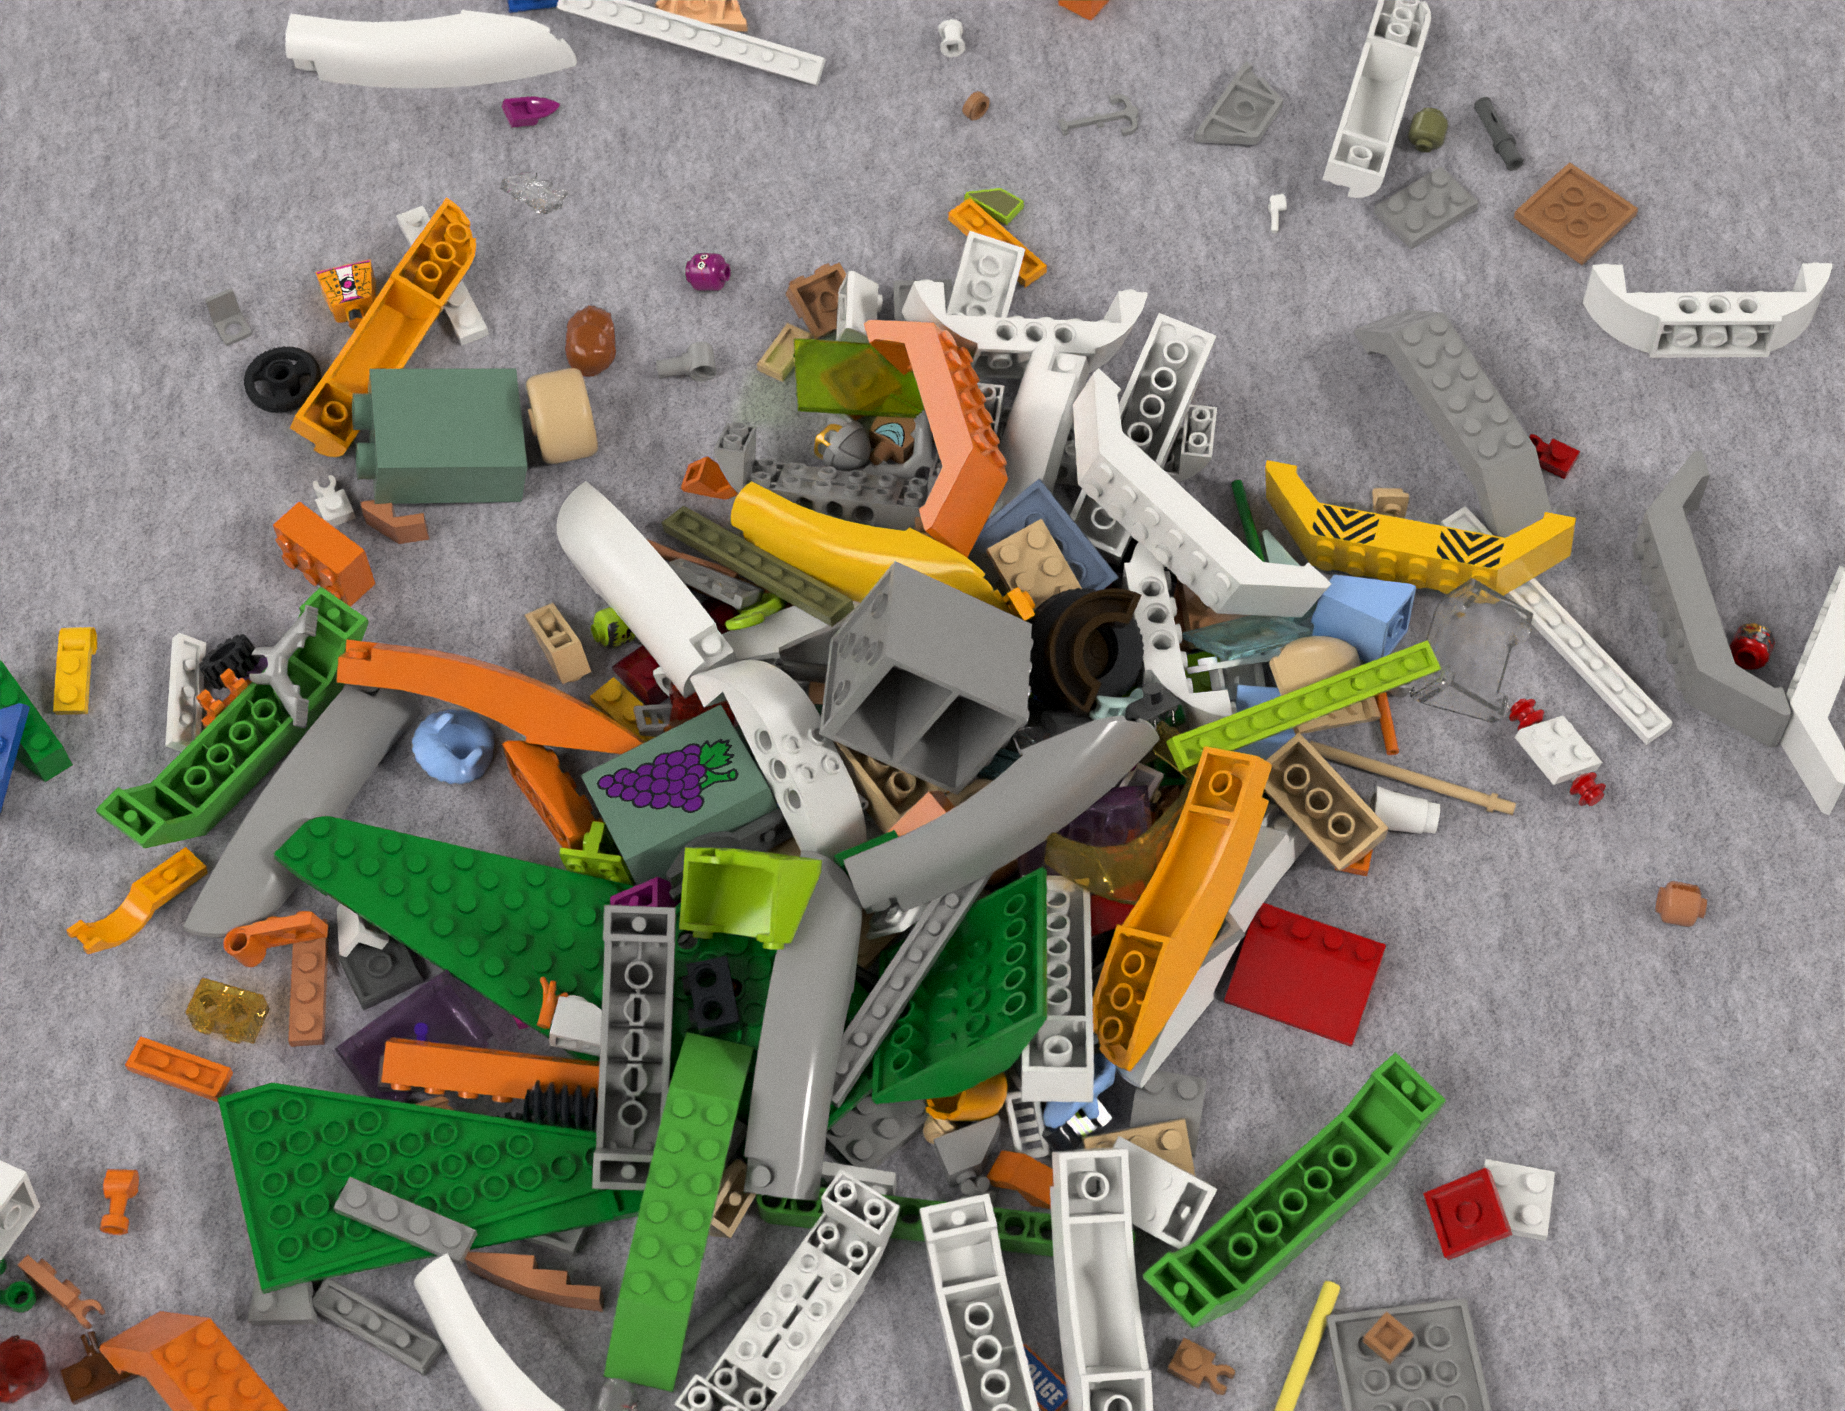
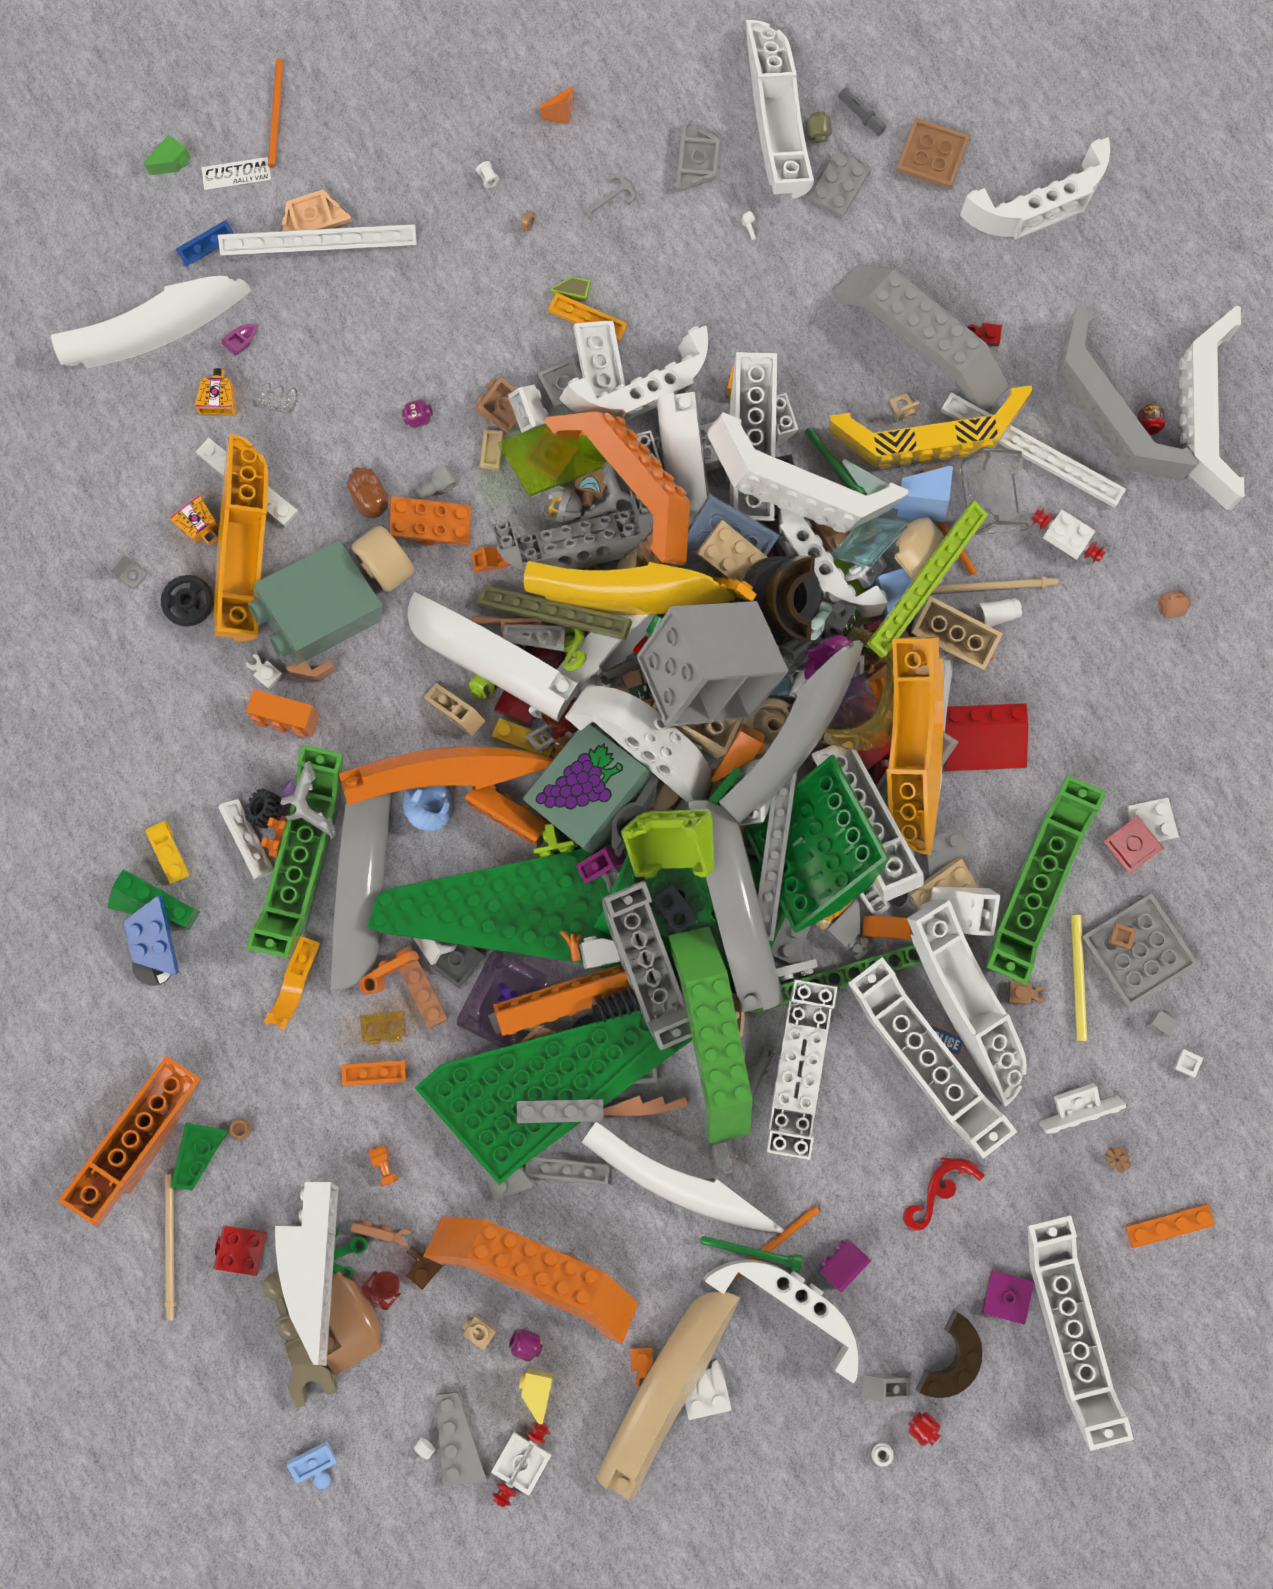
camera: 25 degrees left, 20 degrees up
none -> light orange torso [195,368,237,416]
none -> orange plate [389,496,471,546]

